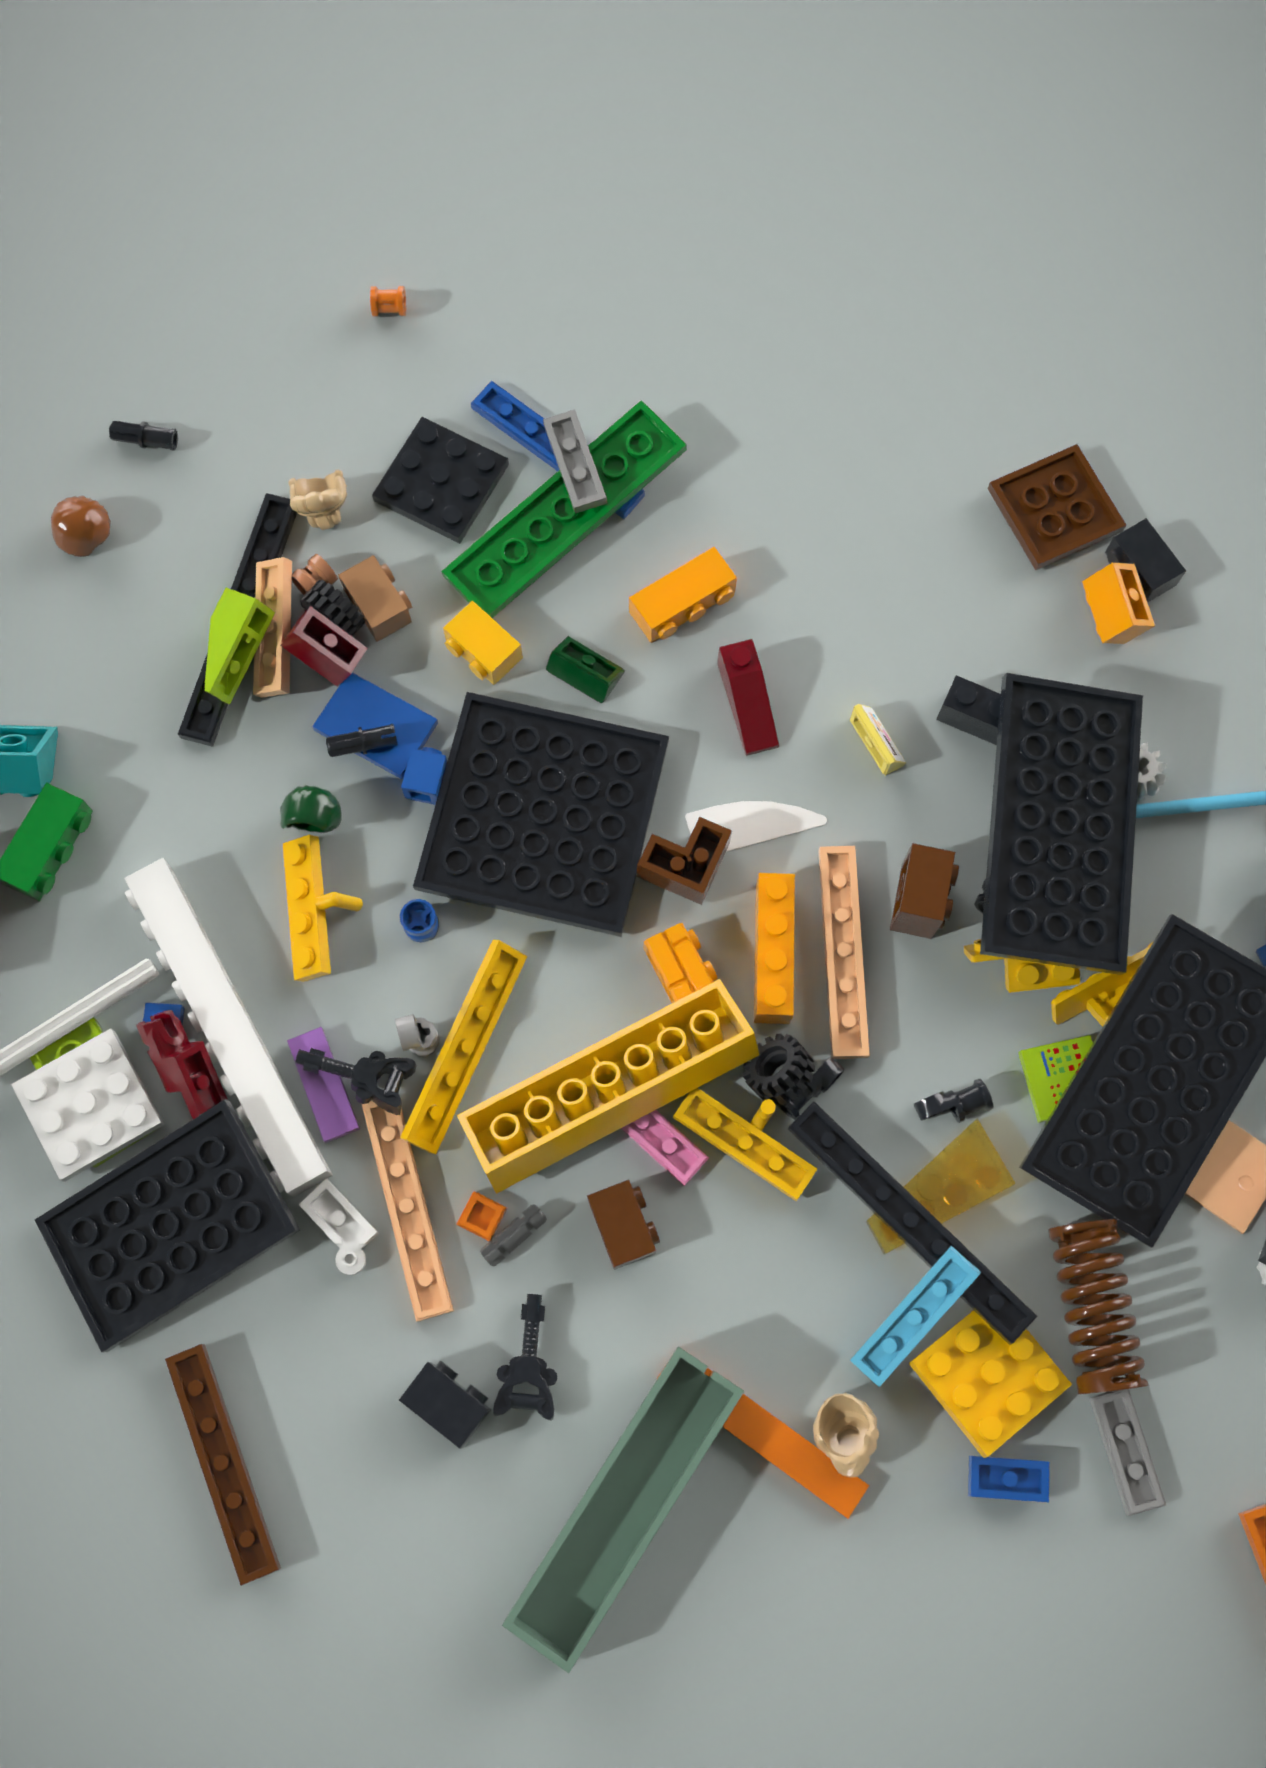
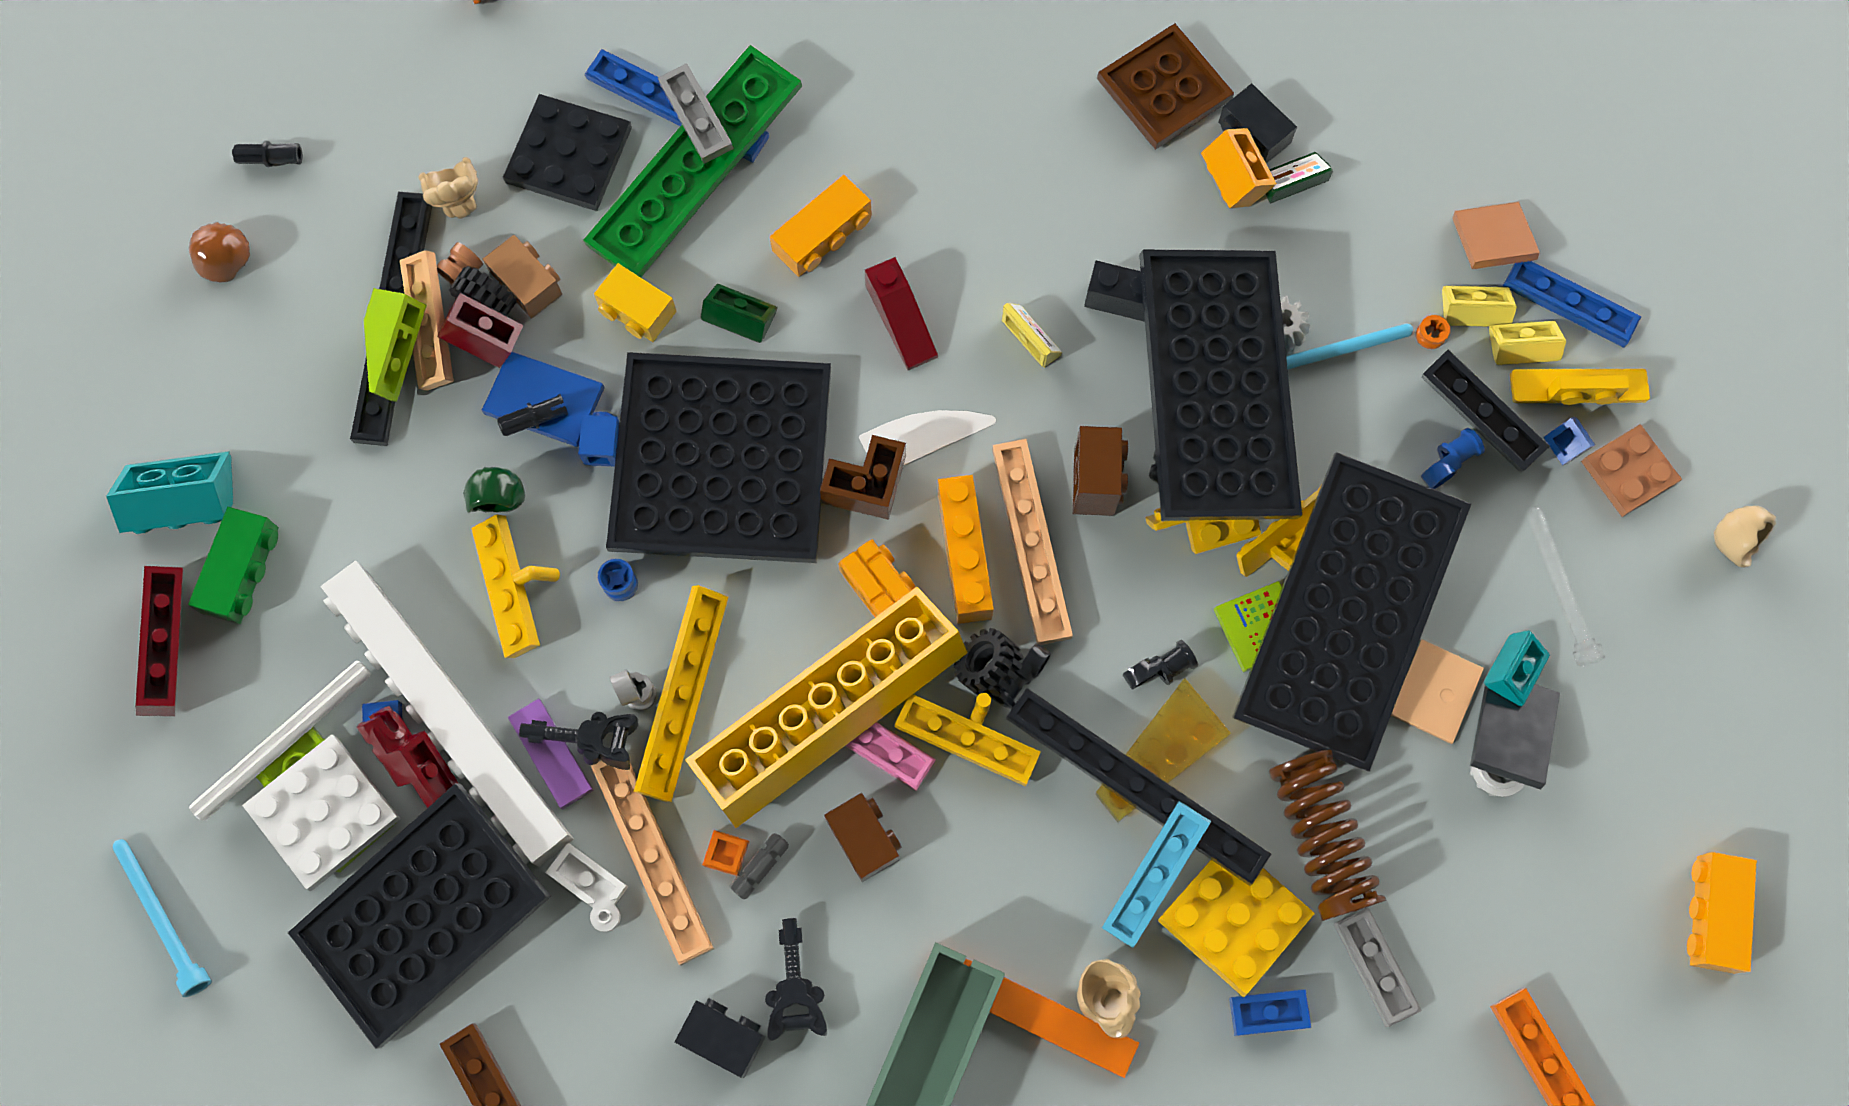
camera: 10 degrees left, 0 degrees up
none -> slope [1265,152,1333,204]

